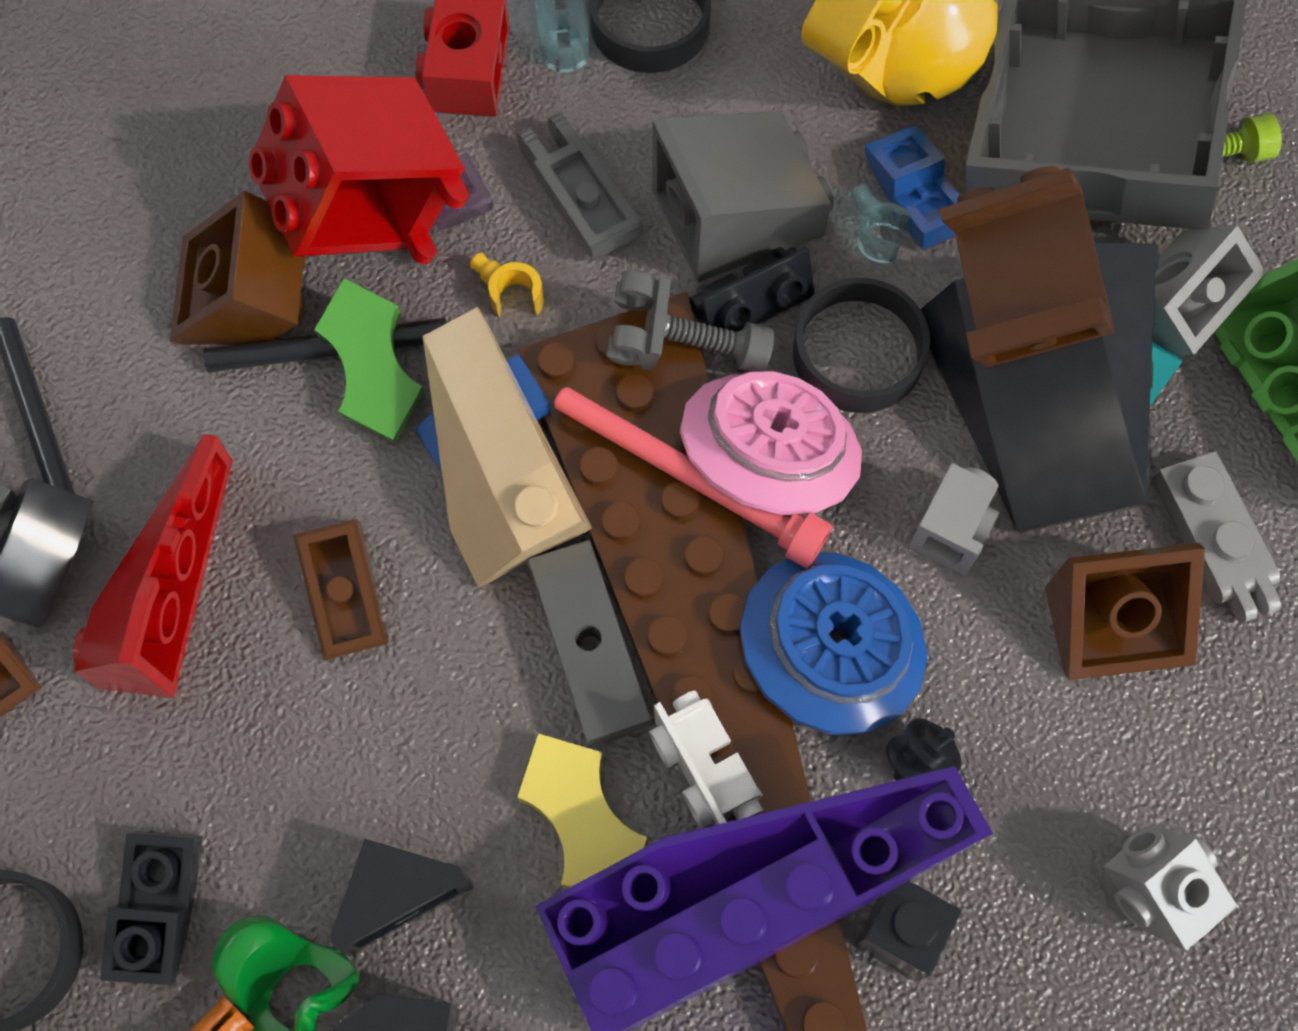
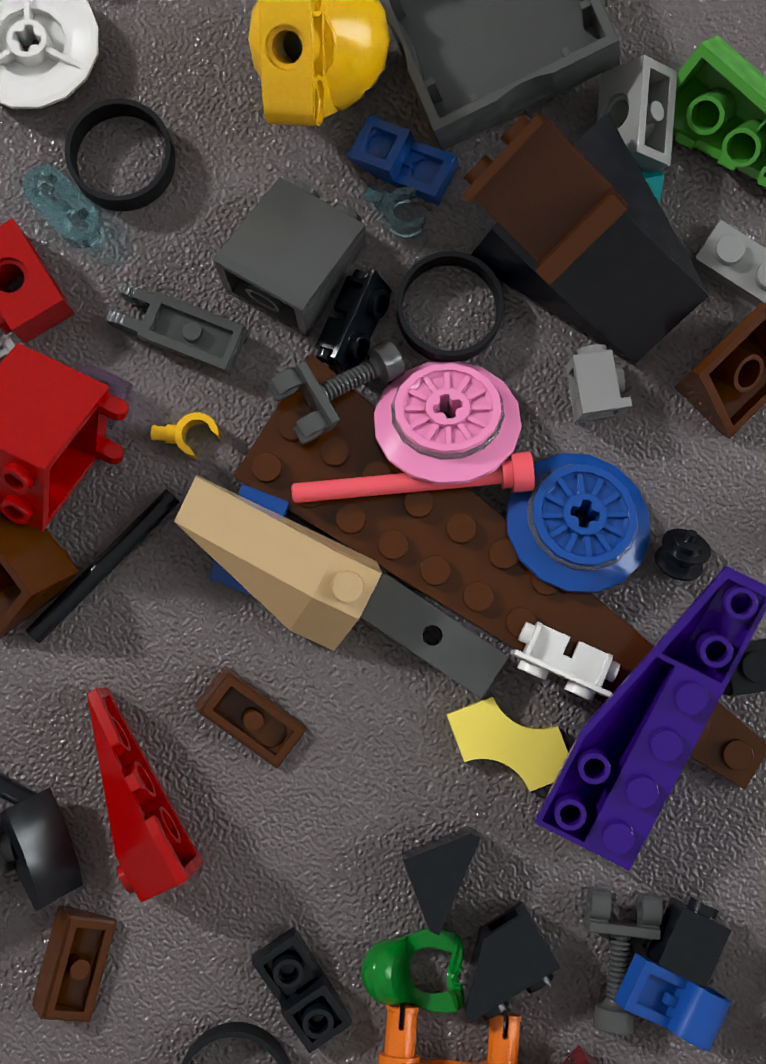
camera: 40 degrees left, 15 degrees up
bright green tile [314,278,425,444] -> none

